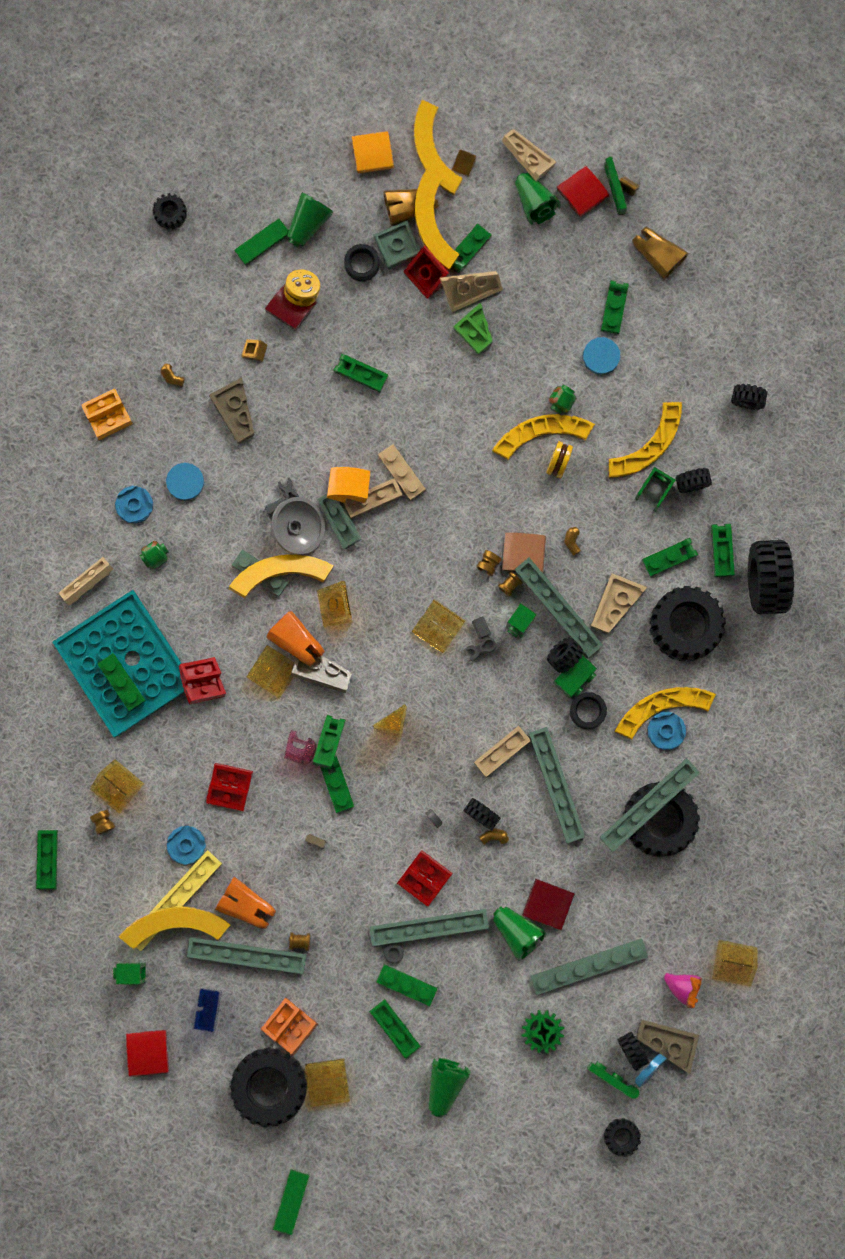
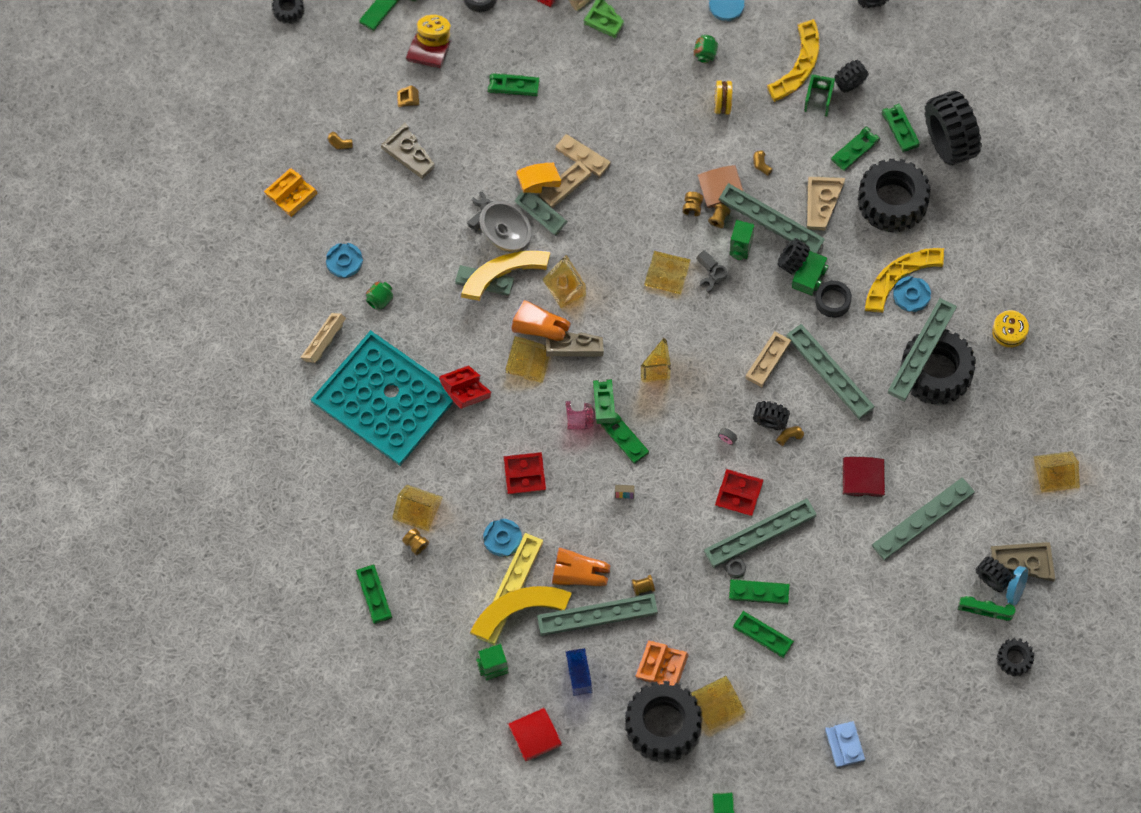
camera: 15 degrees left, 15 degrees down
green plate [97,653,146,712] -> none
dark azure tile [166,463,204,501] -> none
green cone [428,1058,471,1117] -> none
yellow tile [492,414,595,460] -> none
green cone [493,906,547,961] -> none
green gear [521,1009,564,1053] -> none
dark pink hat [664,973,702,1008] -> none
none -> light blue plate [825,721,865,768]
none -> yellow head [992,310,1029,348]

